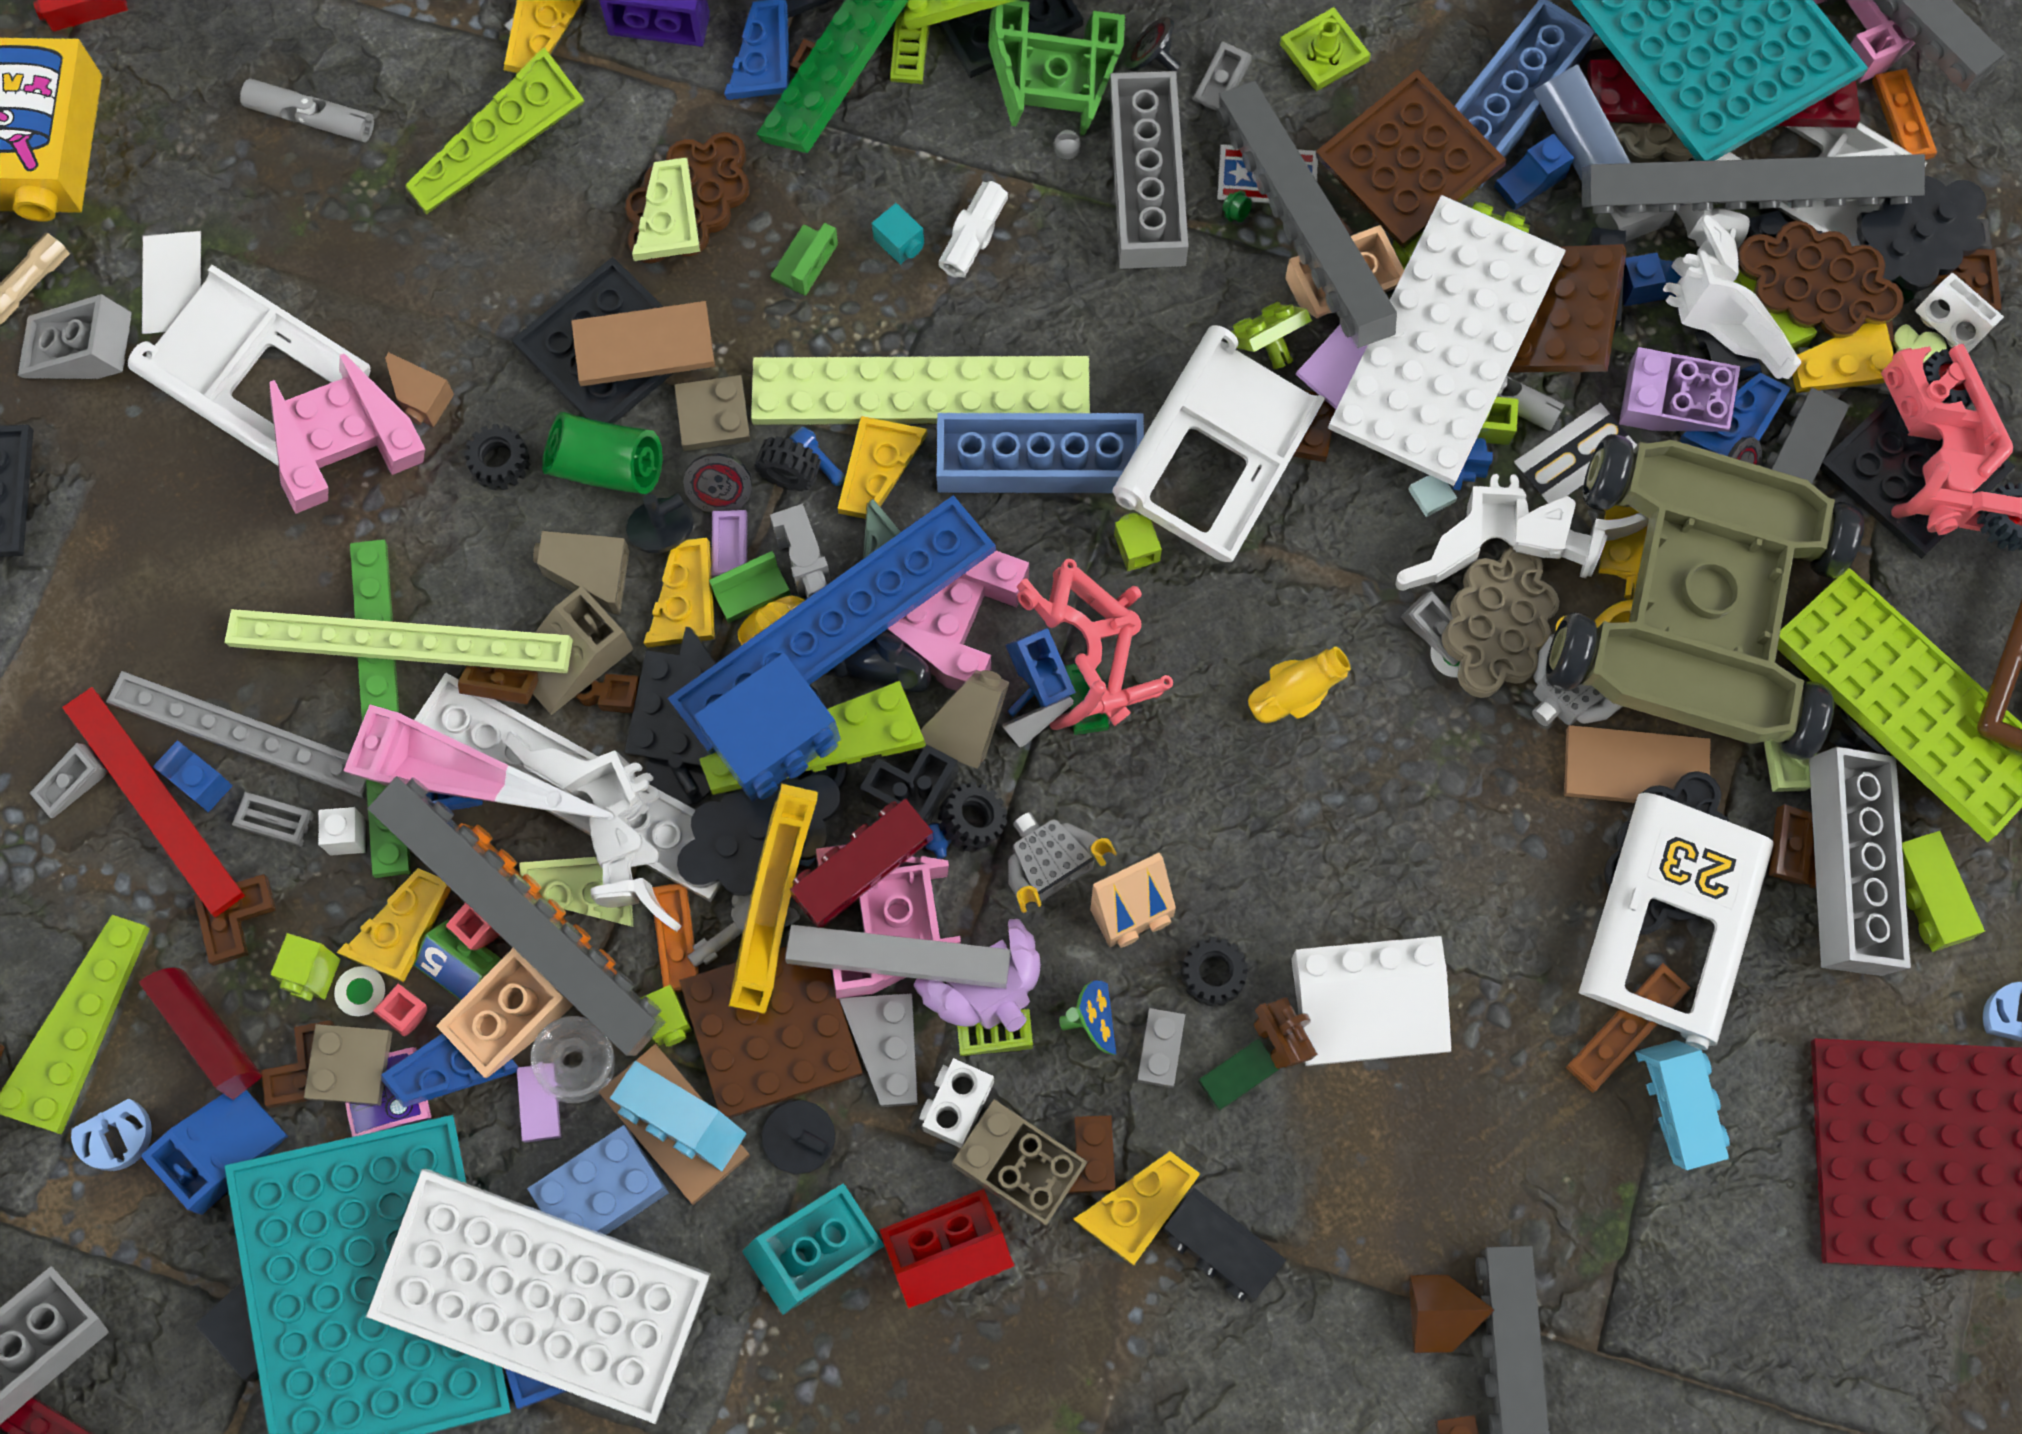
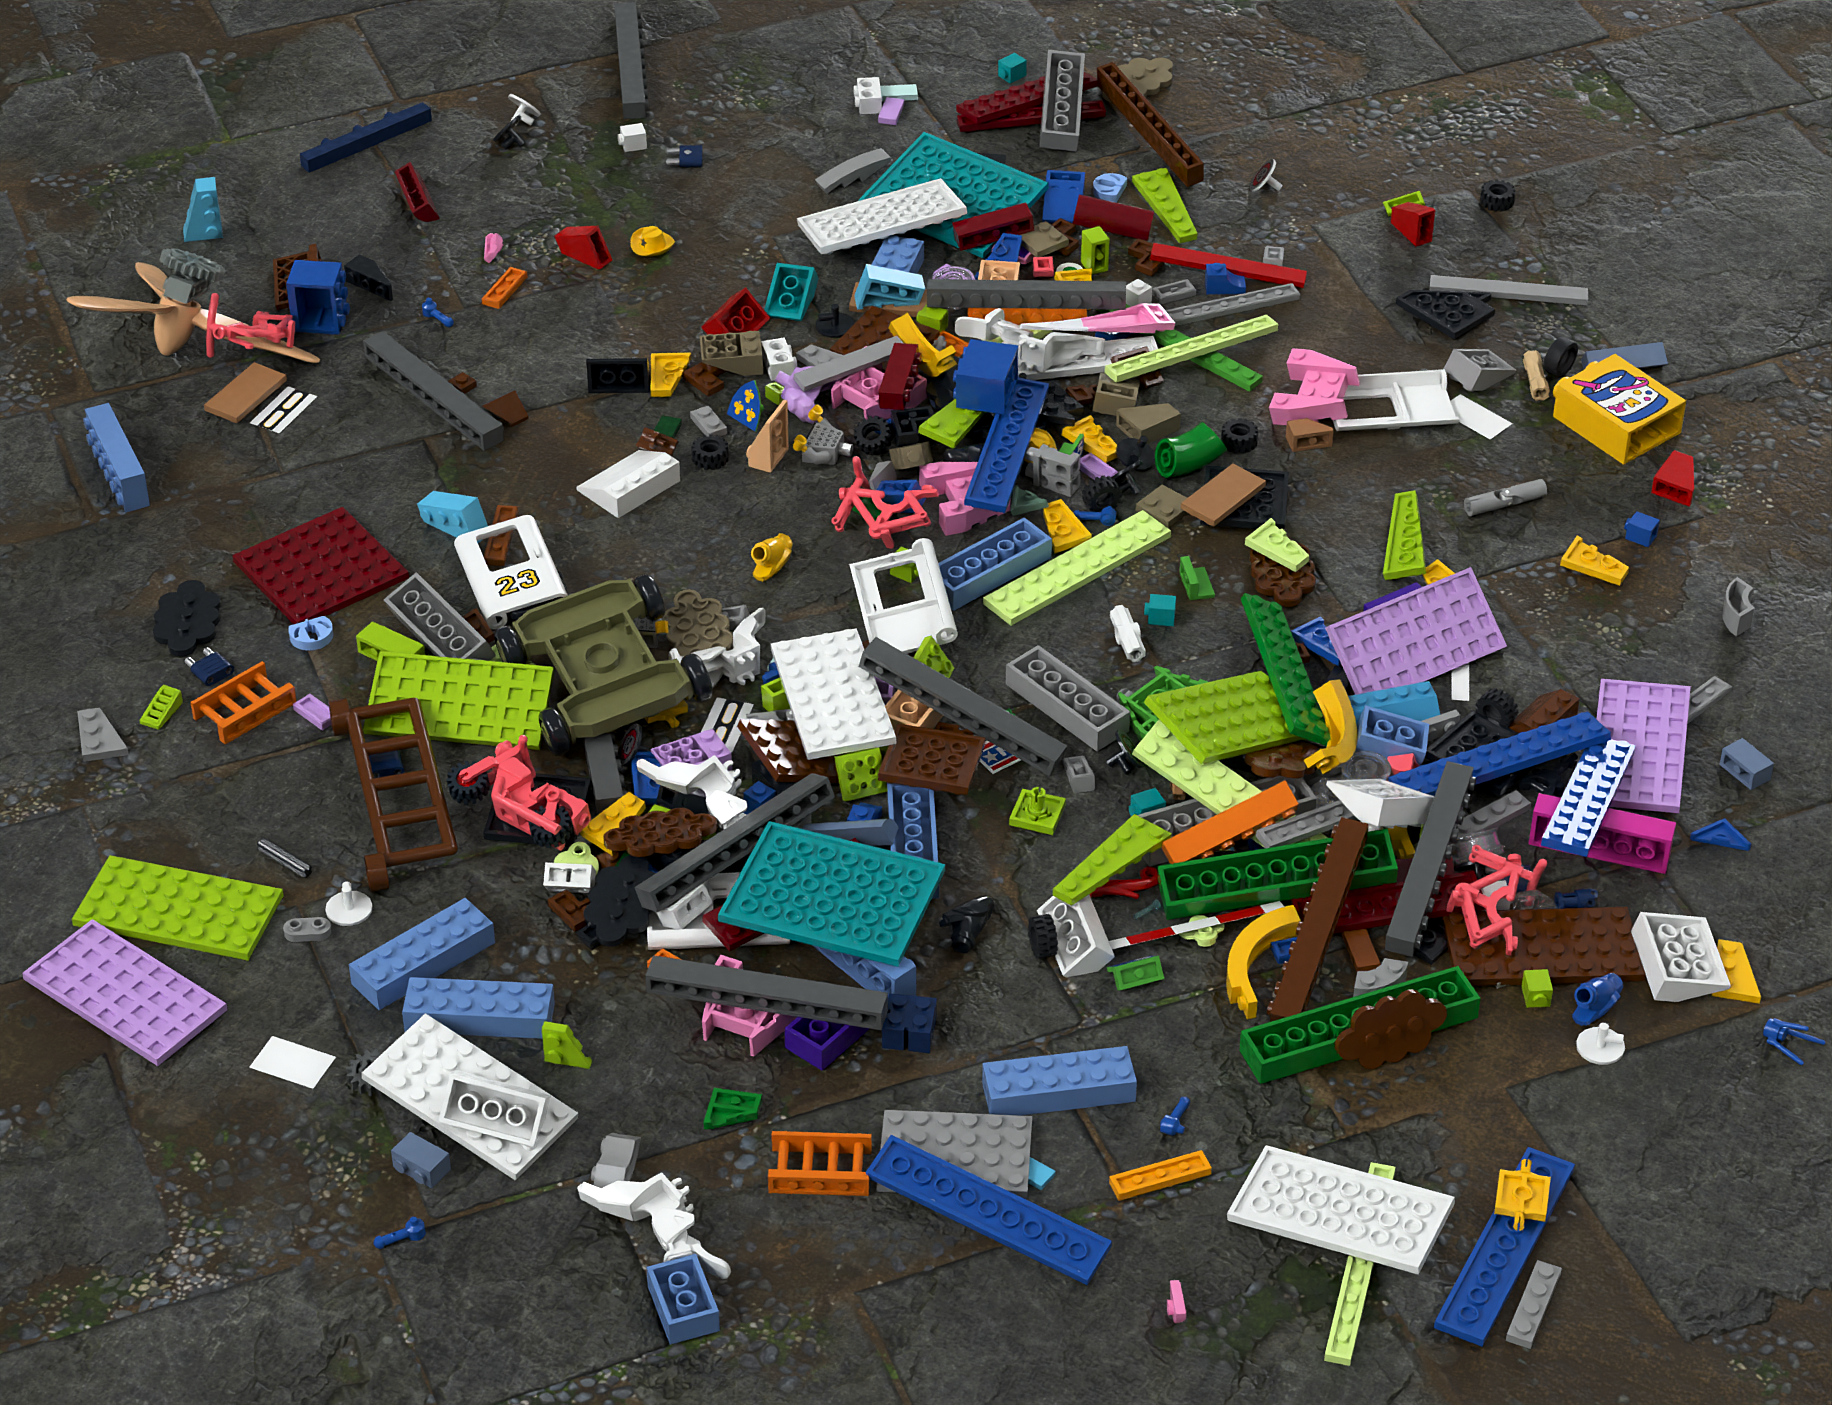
camera: 140 degrees right, 30 degrees down
none -> dark red brick [952,202,1035,251]

